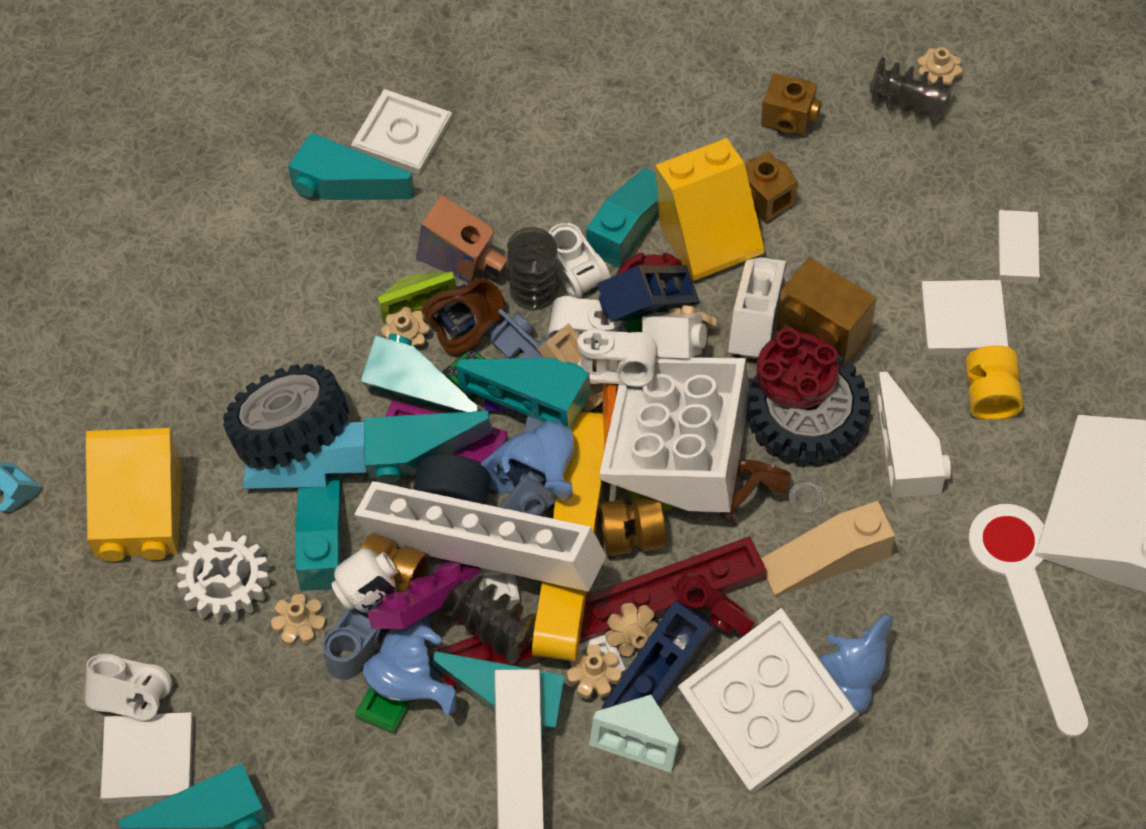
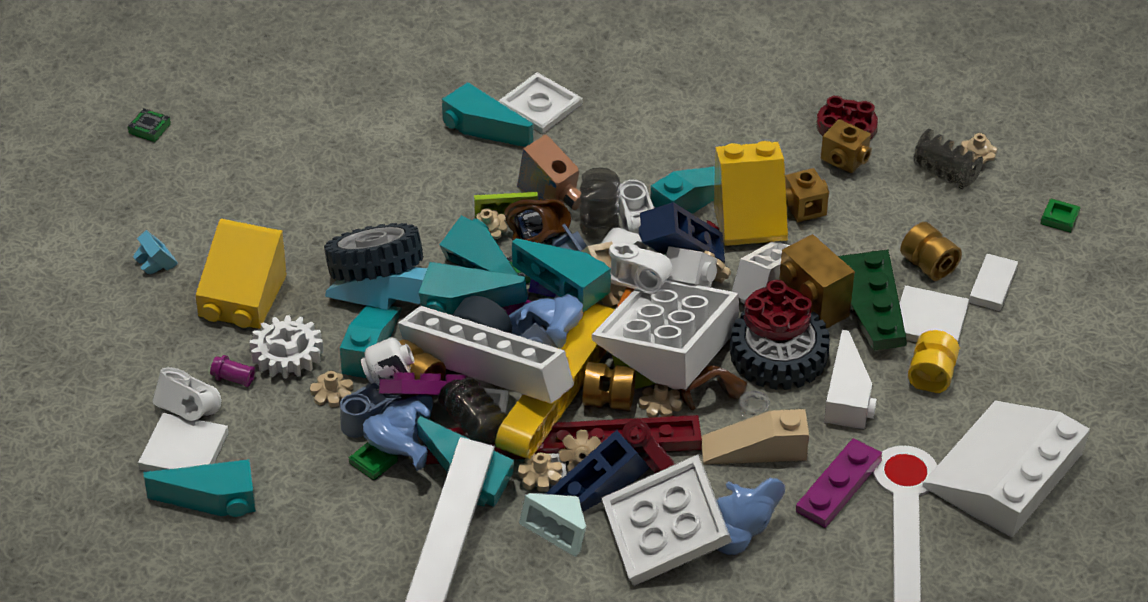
camera: 15 degrees right, 15 degrees down
none -> magenta pin [210,355,256,387]
none -> tan plant [639,383,682,418]
none -> magenta plate [796,438,882,528]
none -> dark red tile [816,96,878,139]
none -> dark green wing [838,249,907,351]
none -> pearl gold wheel [900,222,962,281]
none -> green tile [1040,198,1081,233]

